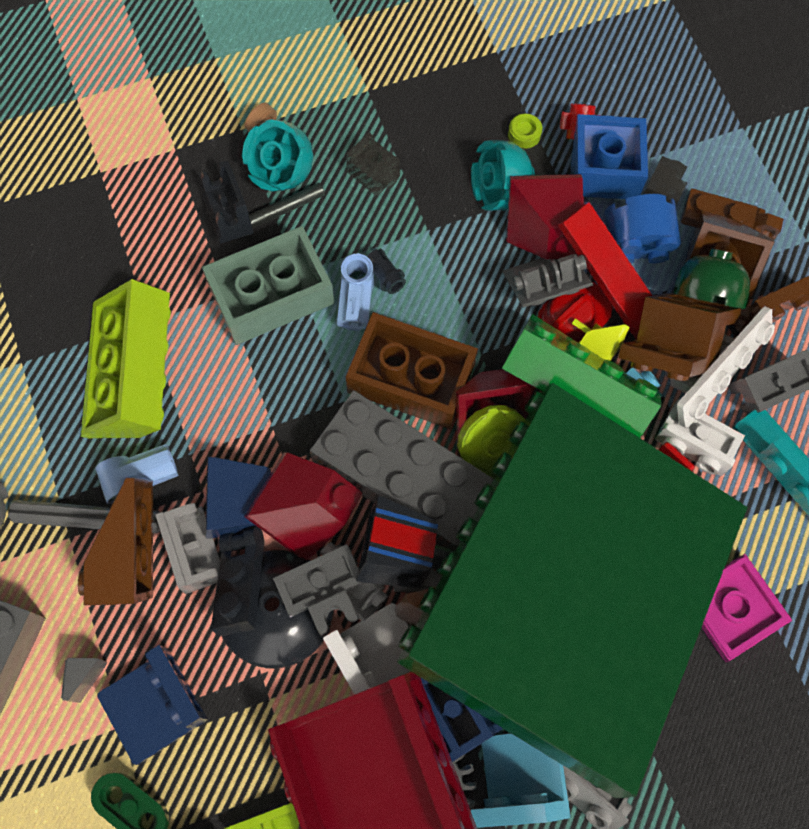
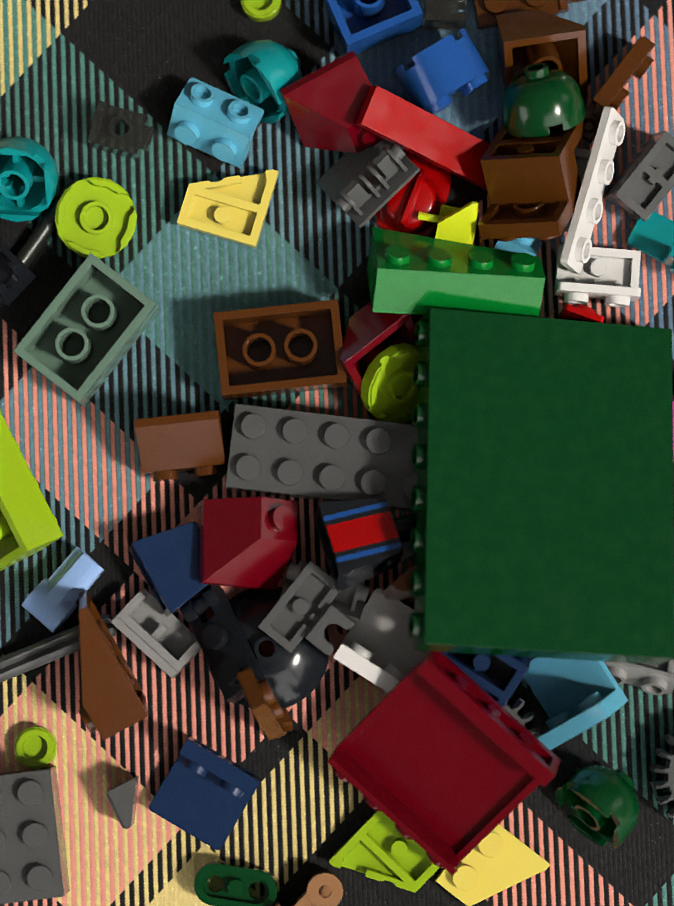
camera: 25 degrees left, 15 degrees up
light blue piece [337,253,374,331] -> none
black pin [367,248,406,294] -> none
none -> lime tile [14,726,58,769]
none -> lime tile [54,177,137,259]
none -> reddish brown slope [134,410,227,482]
none -> medium azure bracket [167,78,264,169]
none -> light yellow wing [177,169,279,249]
none -> reddish brown hinge [235,667,293,740]

